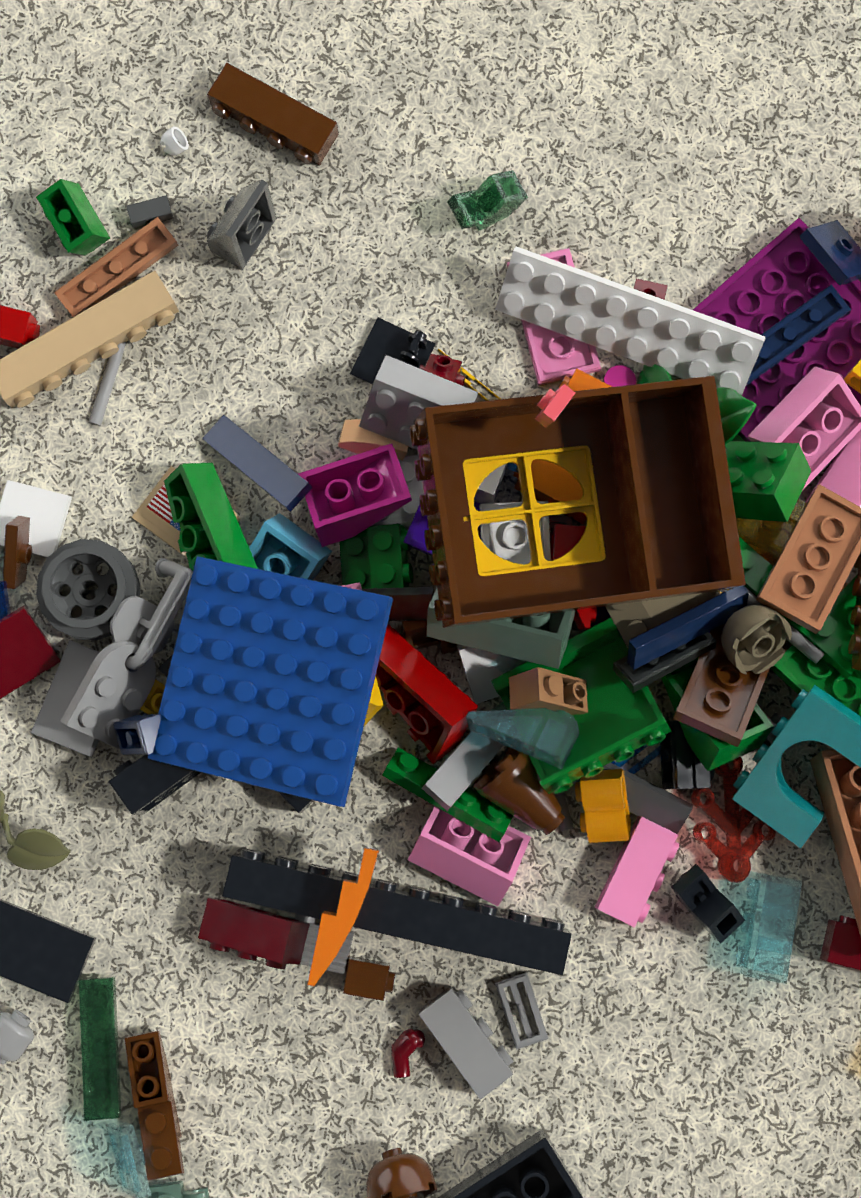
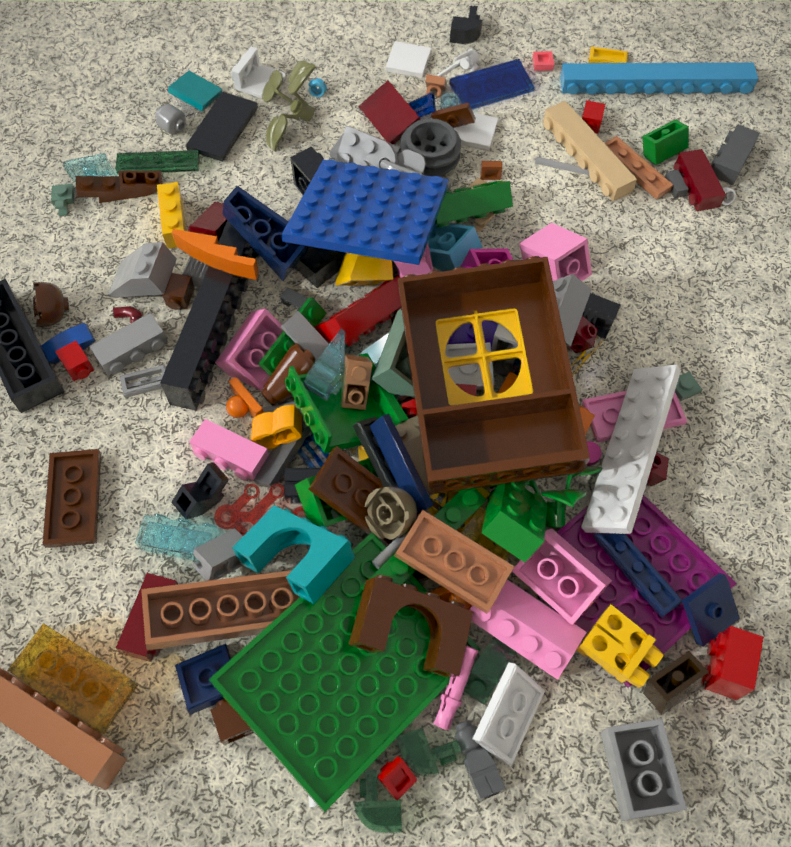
camera: 90 degrees right, 20 degrees down
dark blue slope [113,714,161,755] -> none
dark blue tile [202,415,313,512] -> none
reddish brown brick [207,62,339,166] -> none
dark grey slope [207,180,277,270] -> none
clear green brick [447,170,528,231] -> none
coral plate [535,384,575,428] -> none
none -> blue slope [41,323,96,364]
none -> reddish brown plate [42,449,101,548]
none -> red brick [55,340,94,381]
none -> light grey slope [107,242,177,298]
none -> yellow brick [157,182,187,249]
none -> light grey hinge [193,528,243,581]
none -> dark blue wedge [222,186,309,281]
none -> orange tile [226,377,264,418]
none -> dark grey piece [280,287,308,311]
none -> dark orange plate [480,161,503,180]
none -> bright pink slope [519,223,592,281]
none -> dark red brick [674,149,726,212]
none -> sand green plate [675,371,702,401]
none -> dark grey brick [711,124,760,185]

